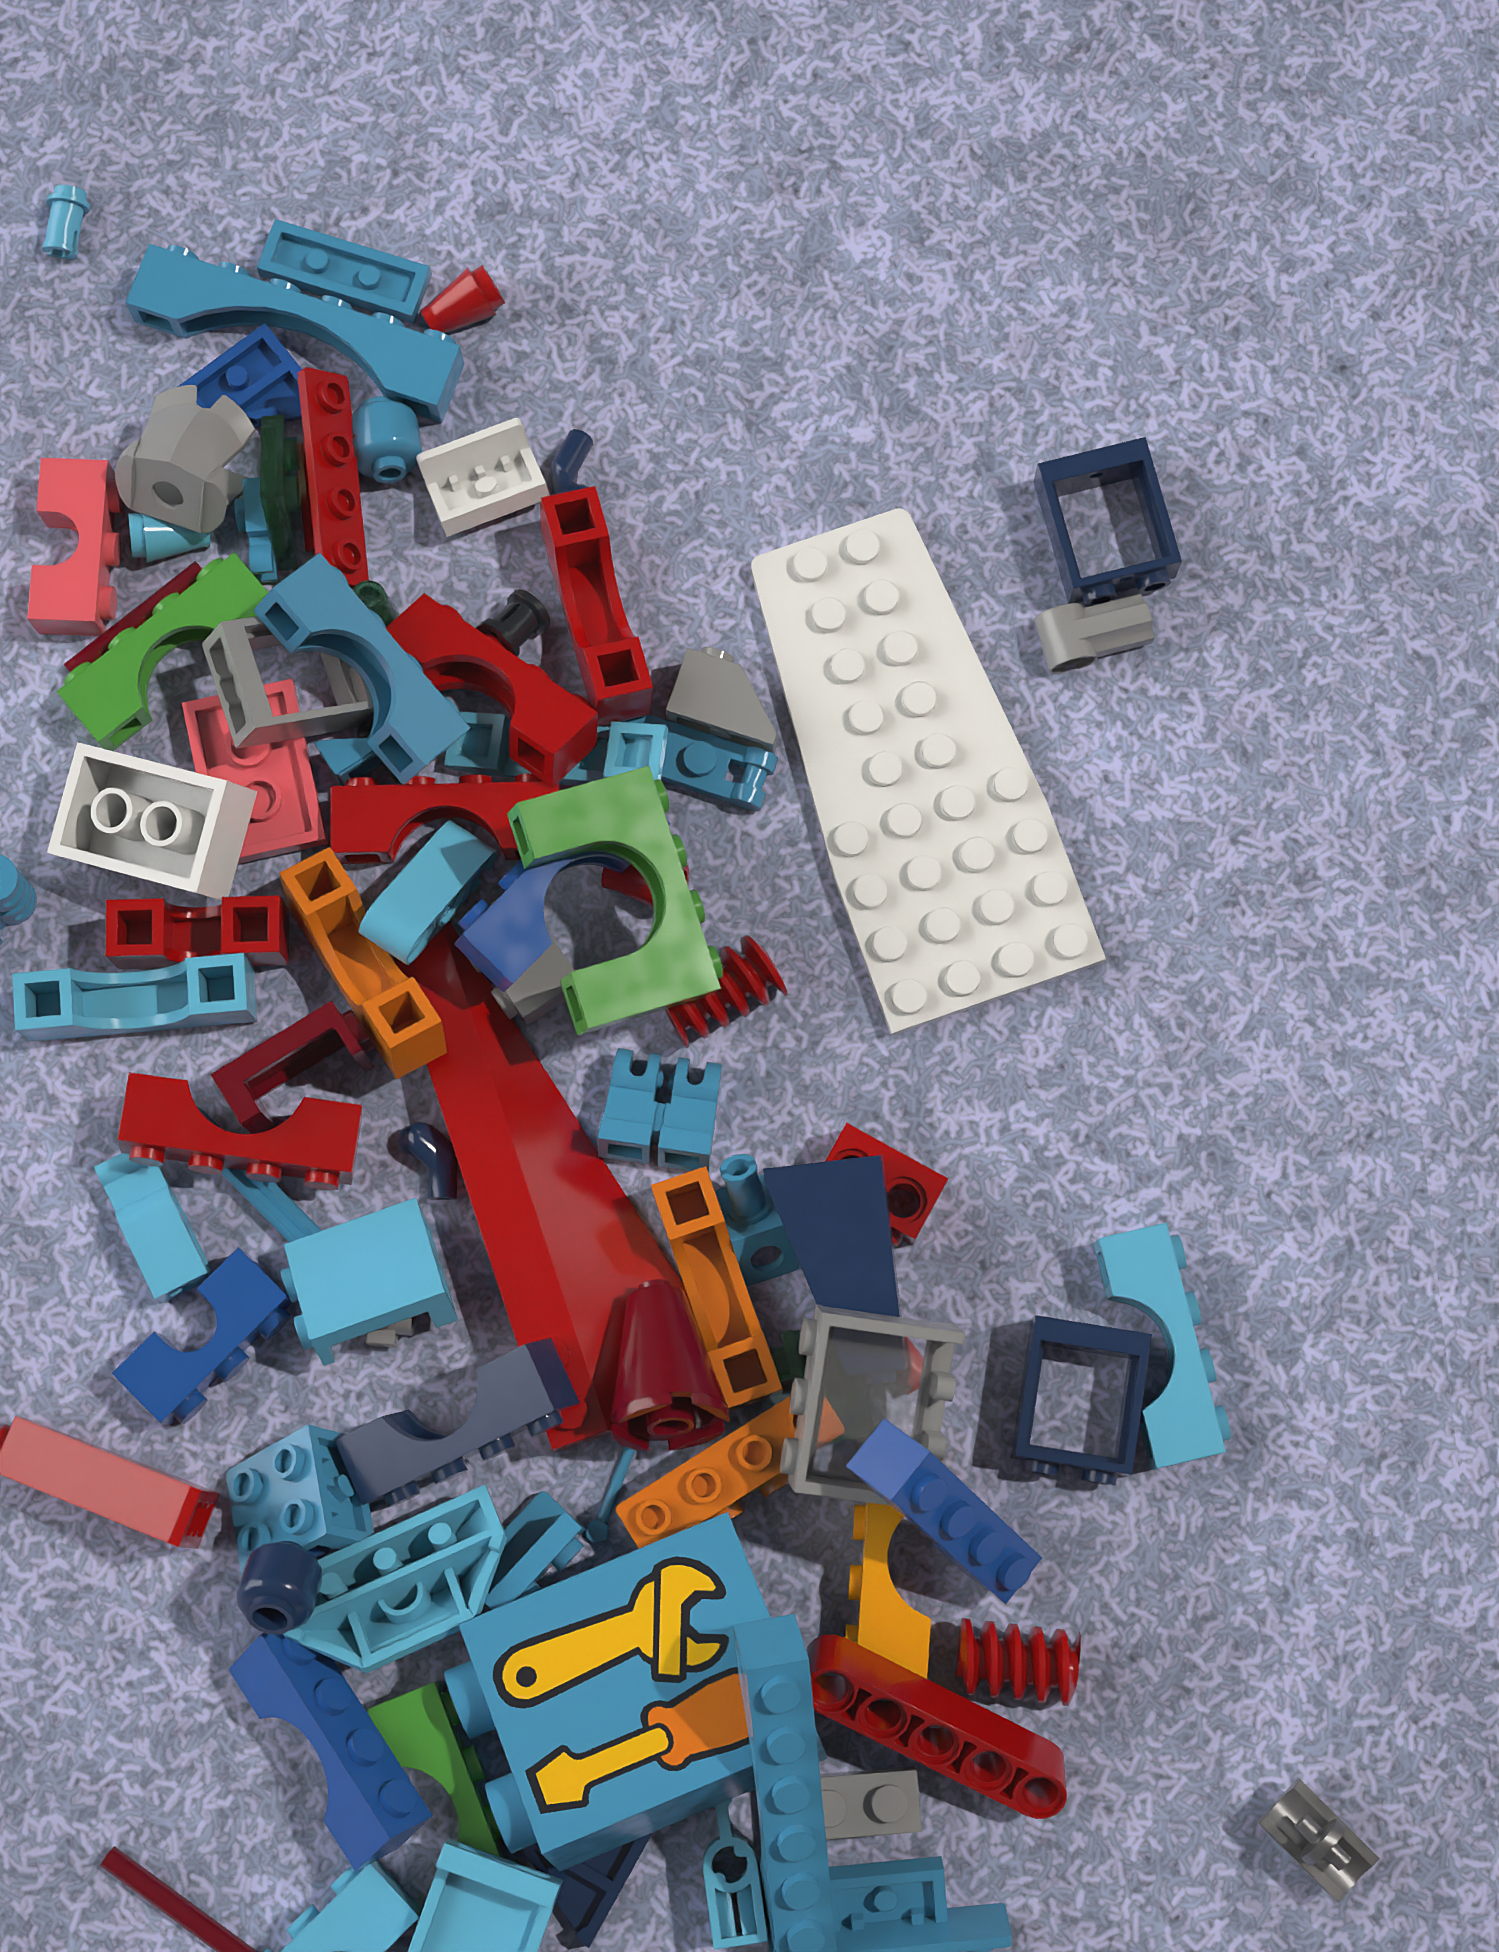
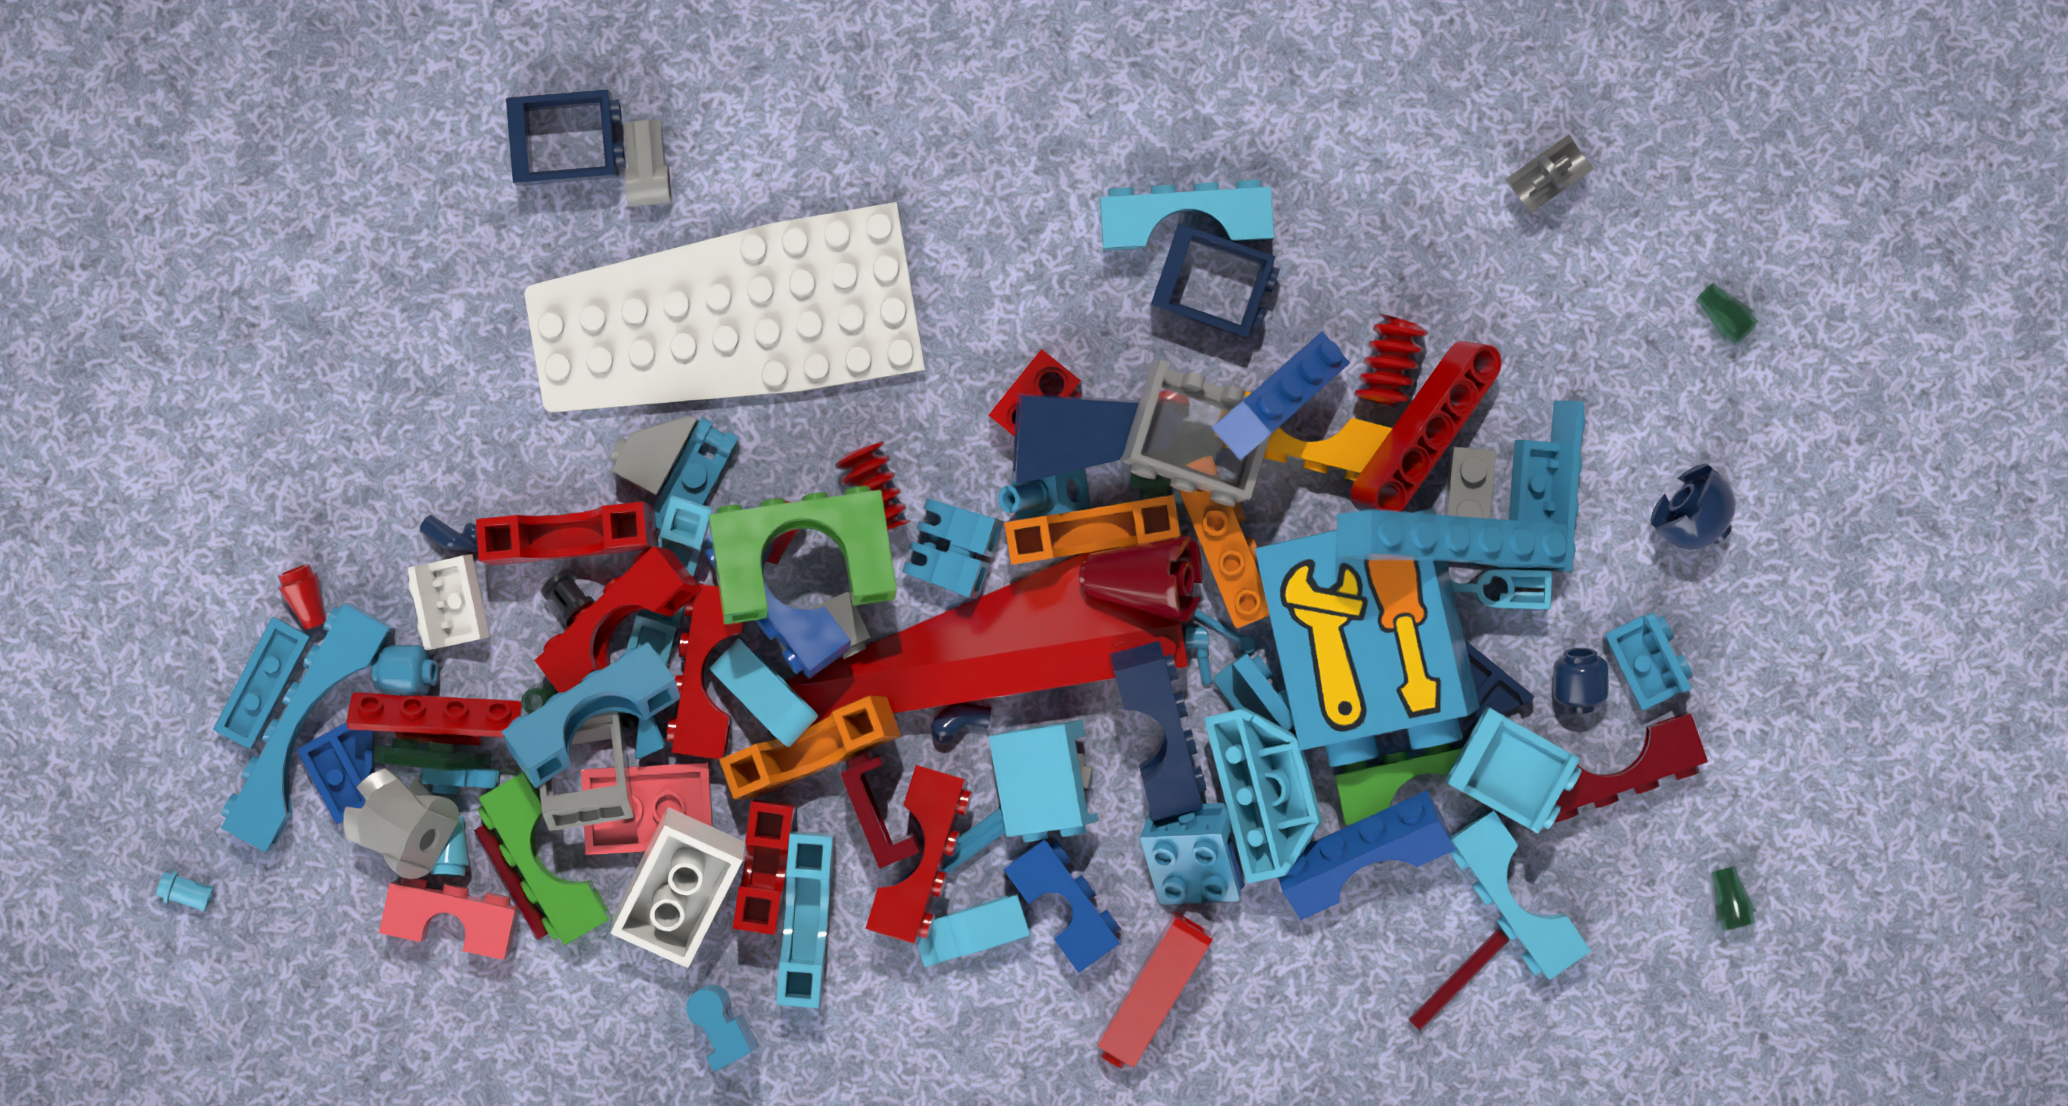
camera: 80 degrees left, 10 degrees up
dark blue head [237,1541,322,1635] -> none
none -> dark azure hand [1184,625,1213,685]

